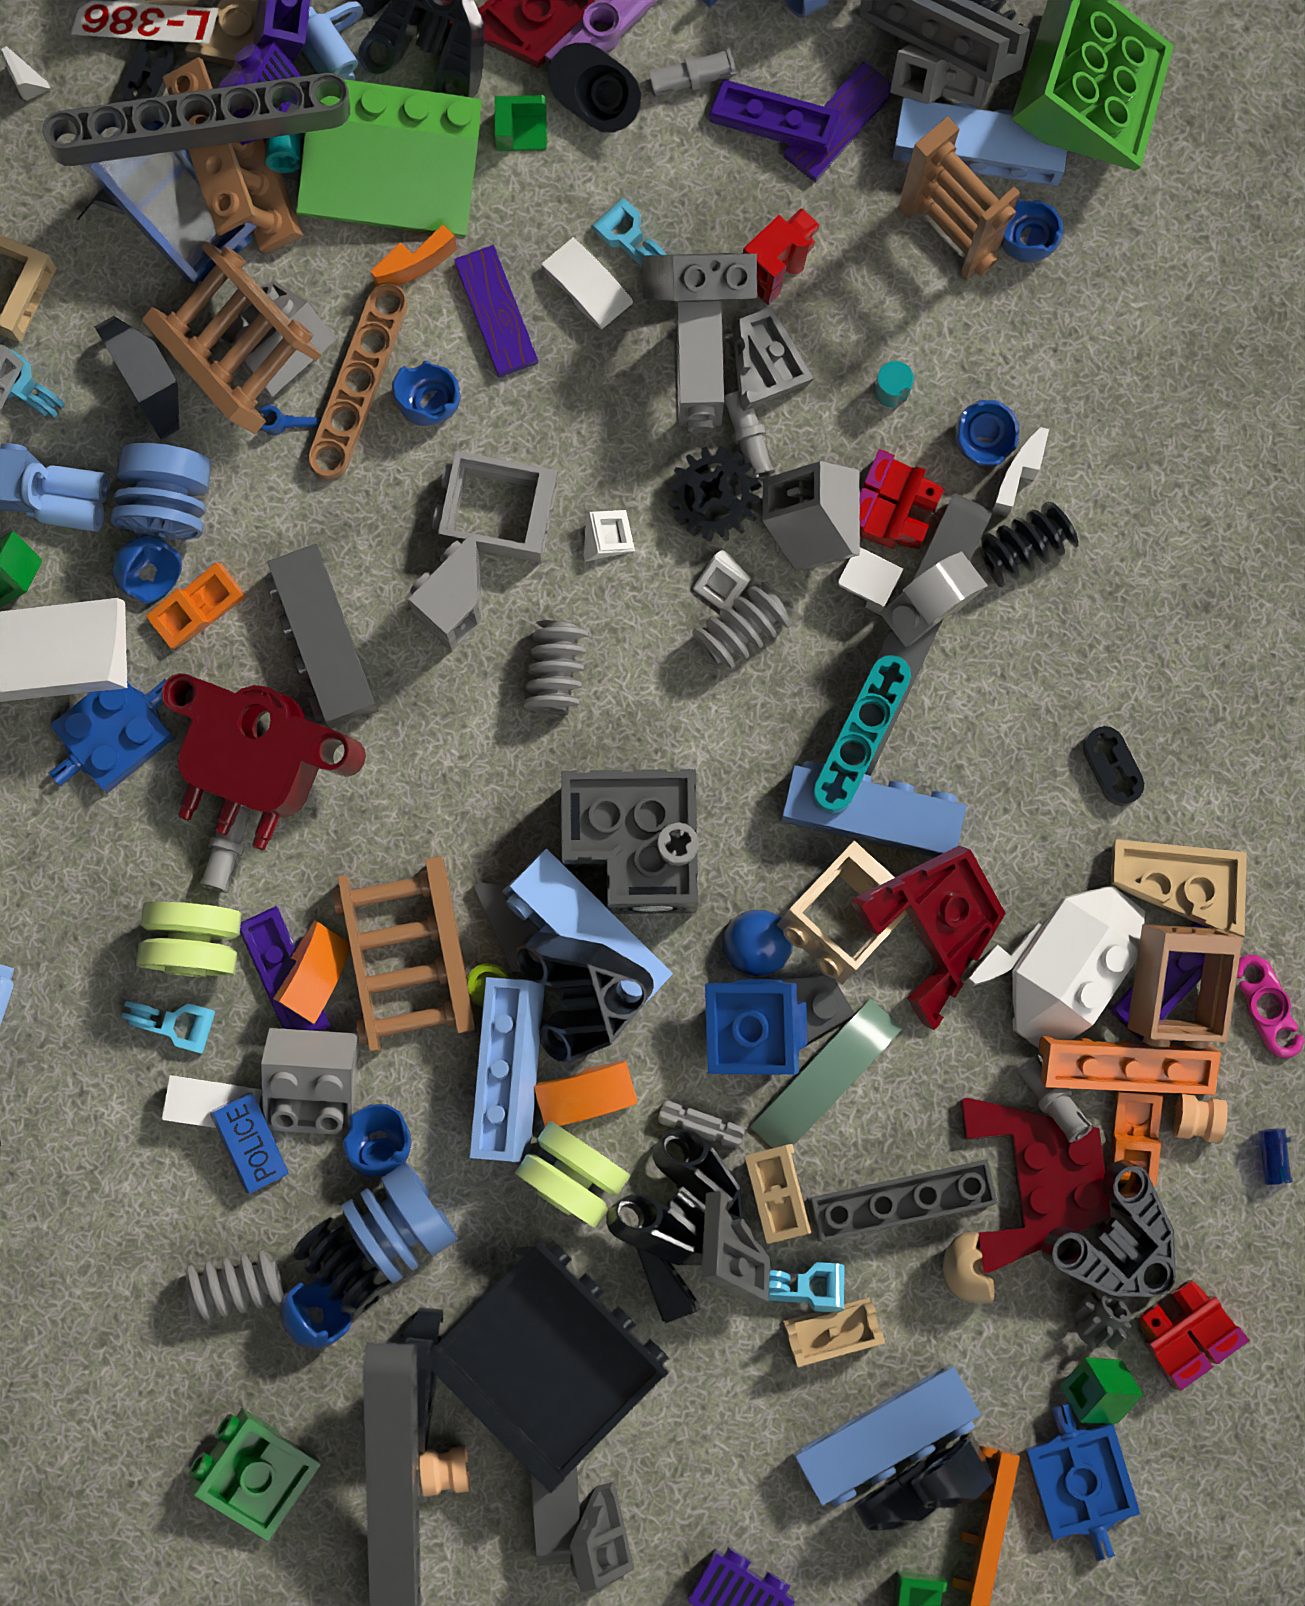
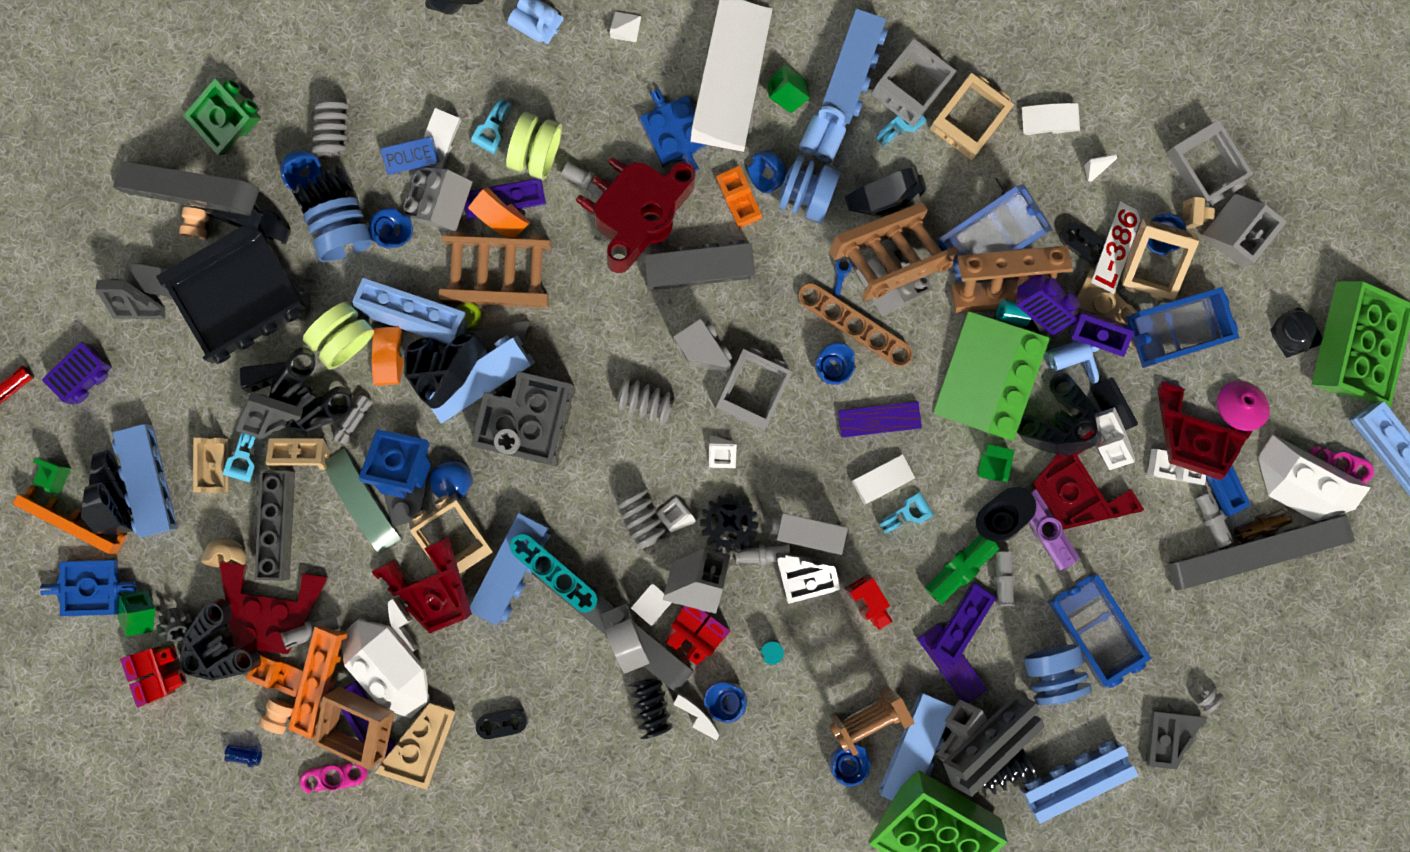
camera: 105 degrees right, 5 degrees up
dark grey beam [42,73,351,166] -> none
orange slope [370,224,457,286] -> none
dark grey window [642,253,757,301] -> none
none -> green piece [924,535,999,605]

